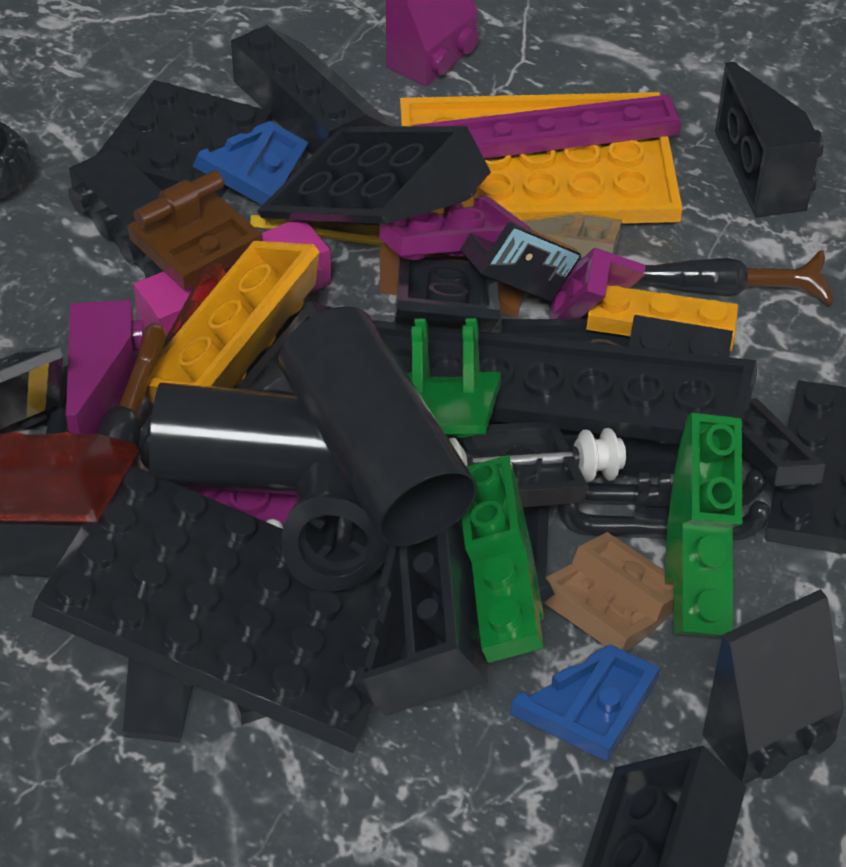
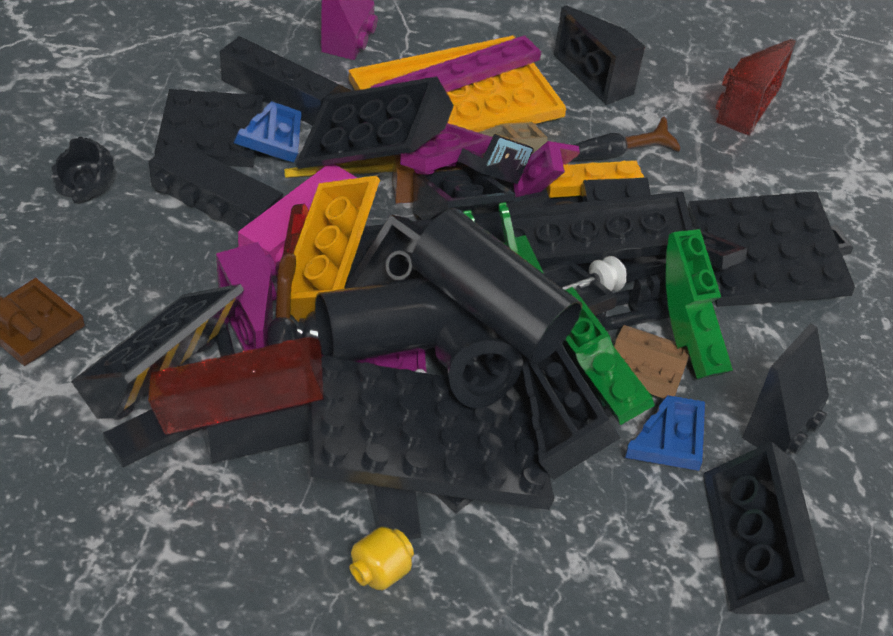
camera: 25 degrees left, 0 degrees up
reddish brown plate [128,170,263,290] -> none
none -> yellow head [350,527,414,590]

